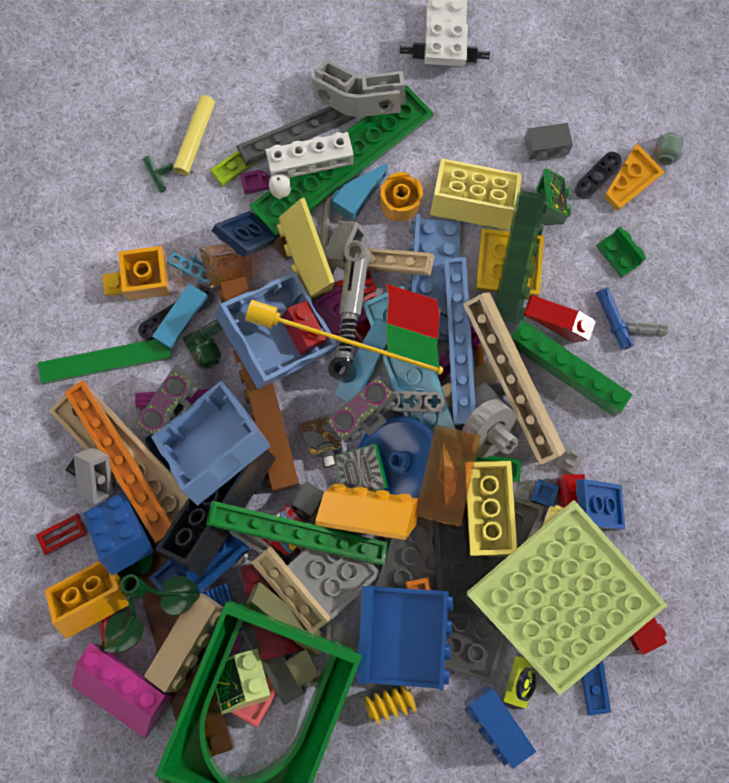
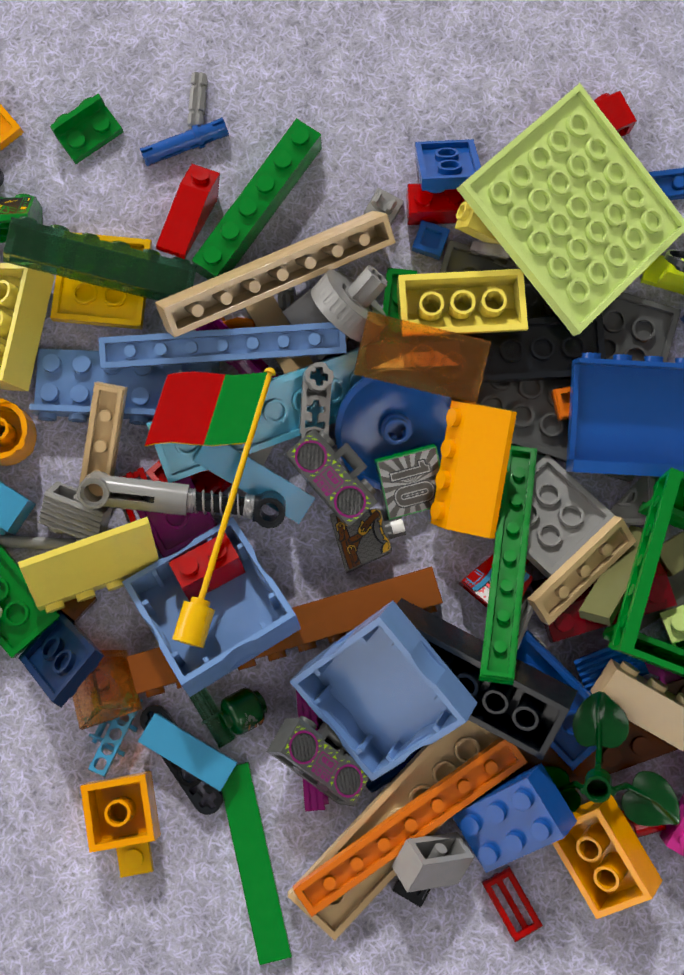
camera: 85 degrees left, 5 degrees up
dark grey brick [292,481,324,518] -> none

